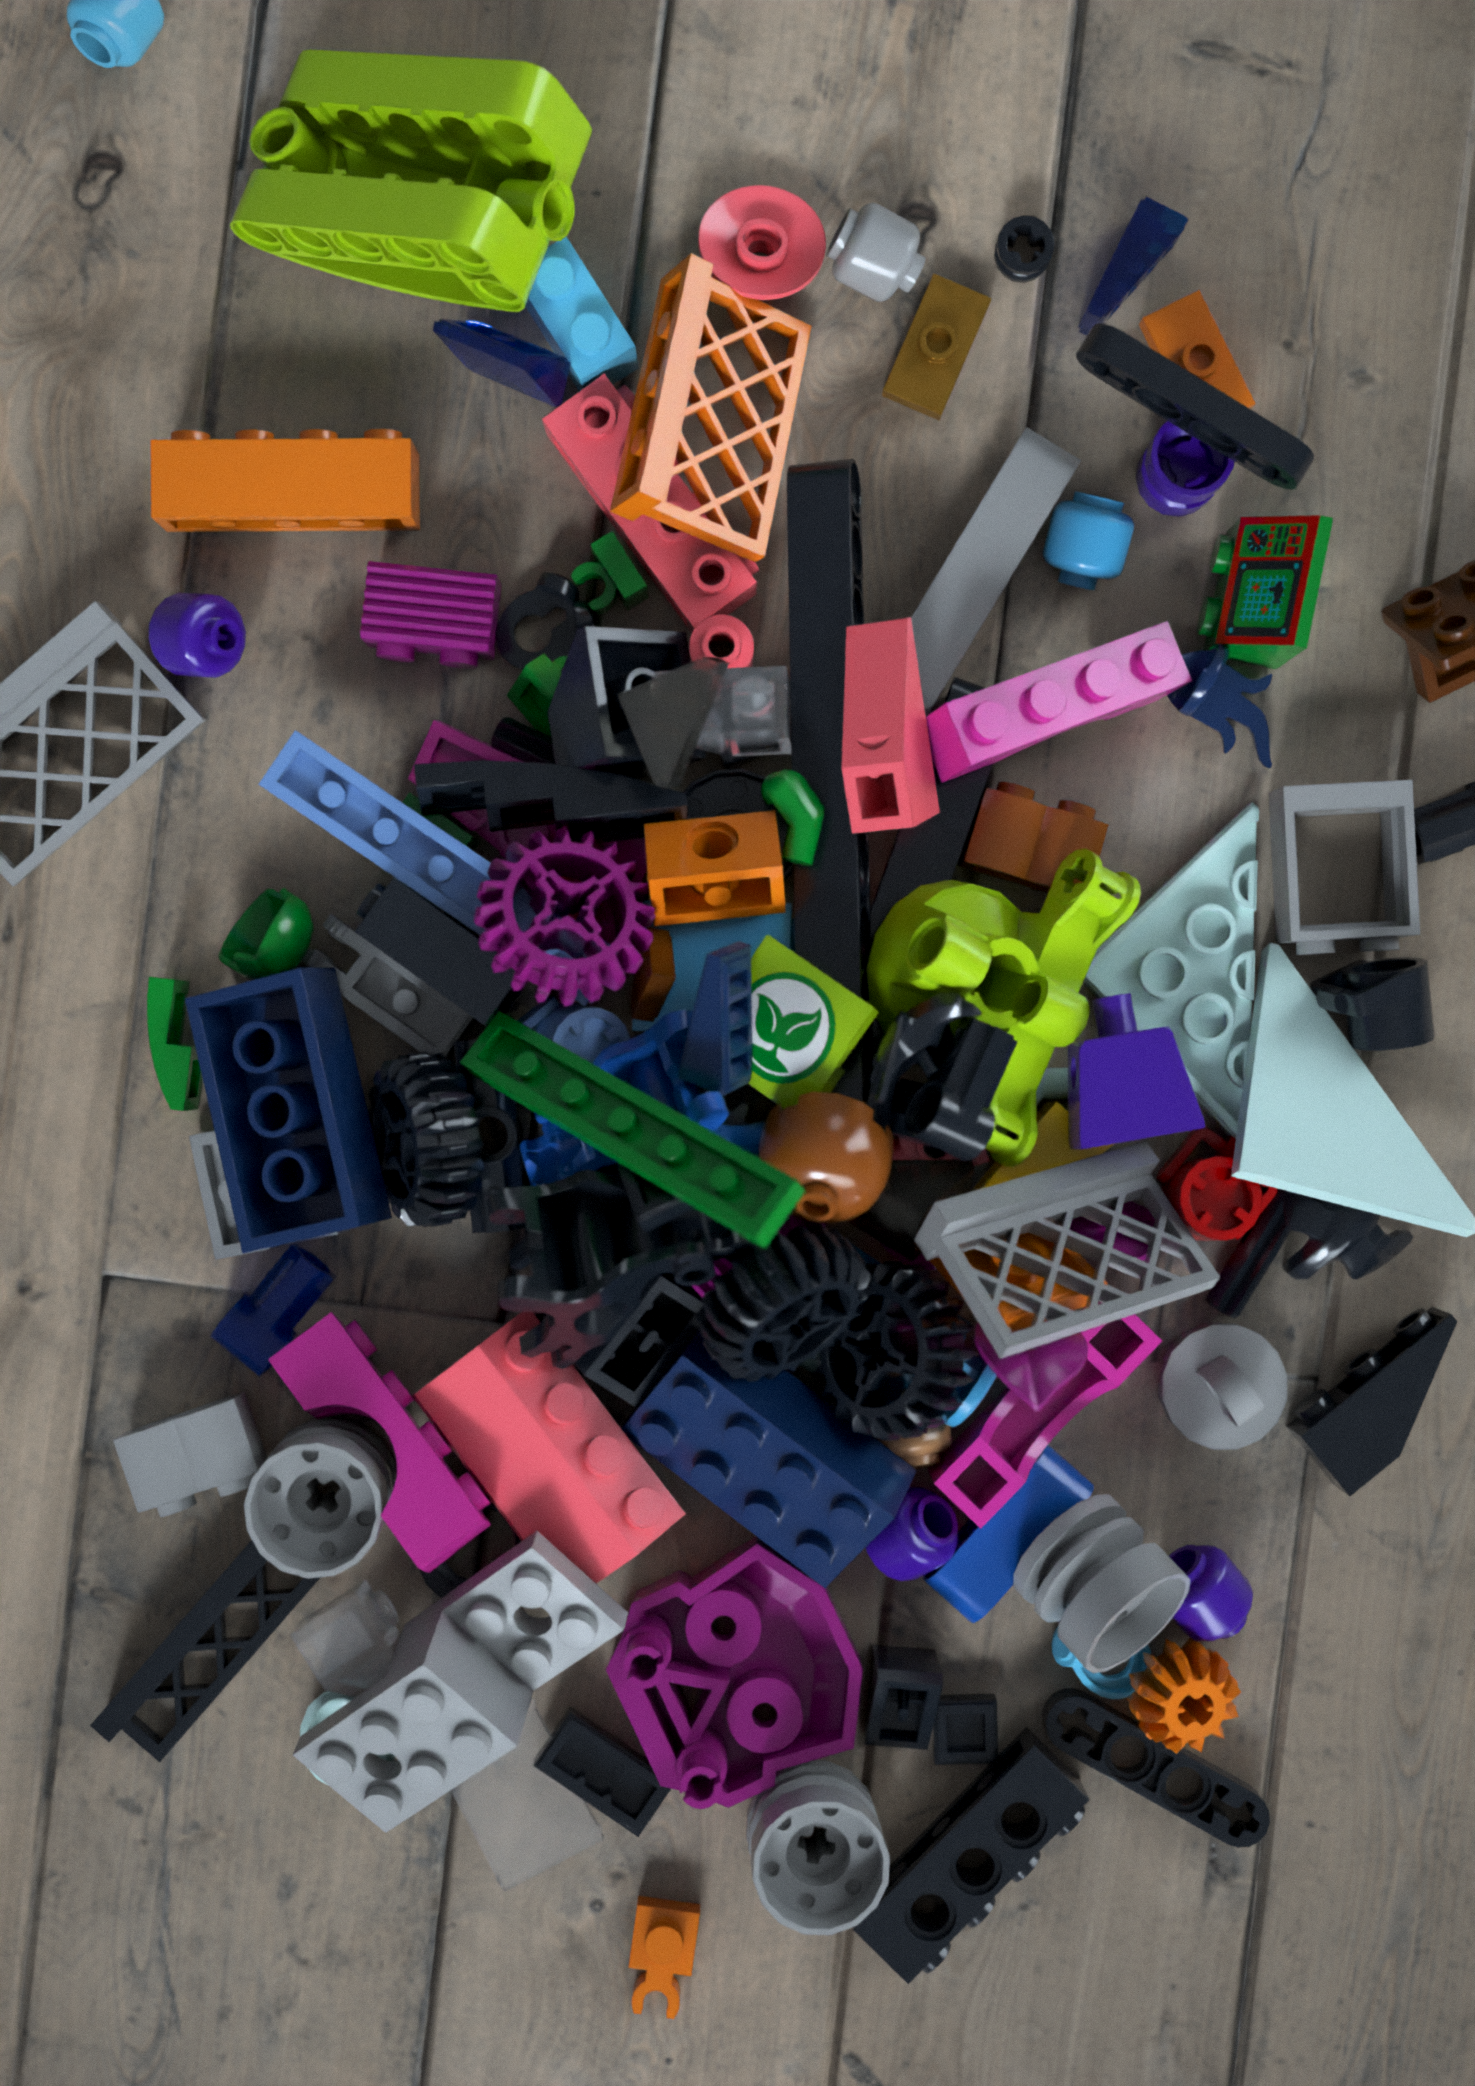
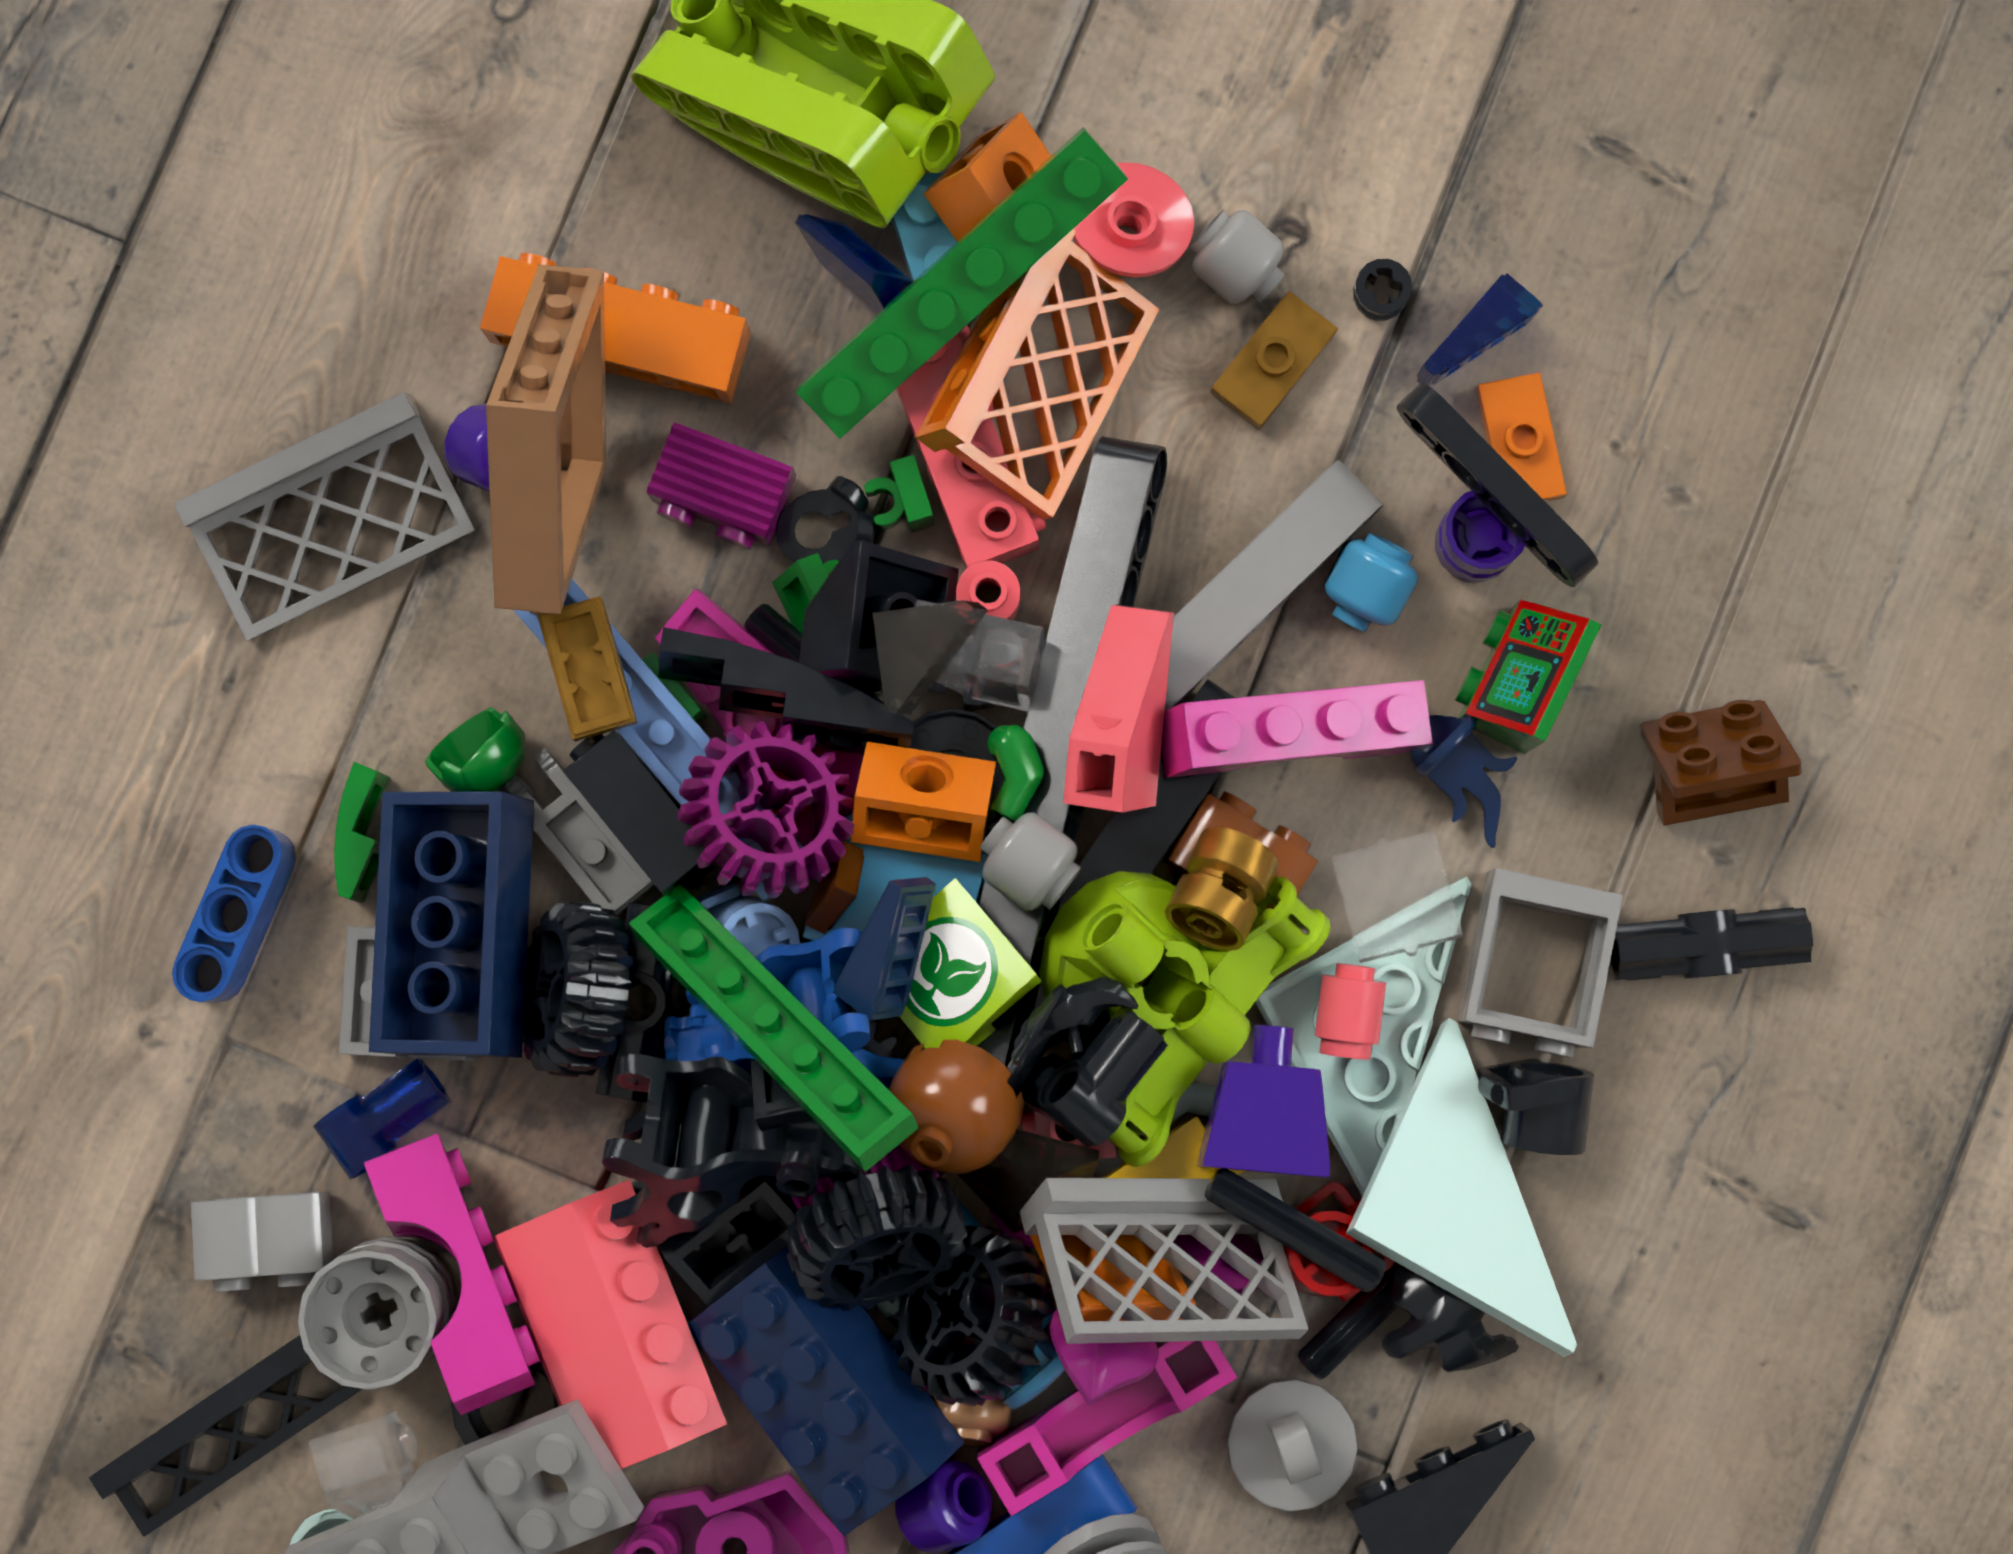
camera: 20 degrees right, 5 degrees down
none -> blue beam [172,825,296,1003]
none -> medium nougat window [486,264,607,614]
none -> pearl gold plate [537,596,638,742]
none -> green plate [796,127,1128,439]
none -> orange brick [923,112,1051,241]
none -> light grey head [980,813,1081,911]
none -> pearl gold wheel [1165,827,1279,951]
none -> black axle [1204,1168,1387,1292]
none -> coral brick [1315,963,1387,1060]
none -> clear piece [1331,831,1463,963]

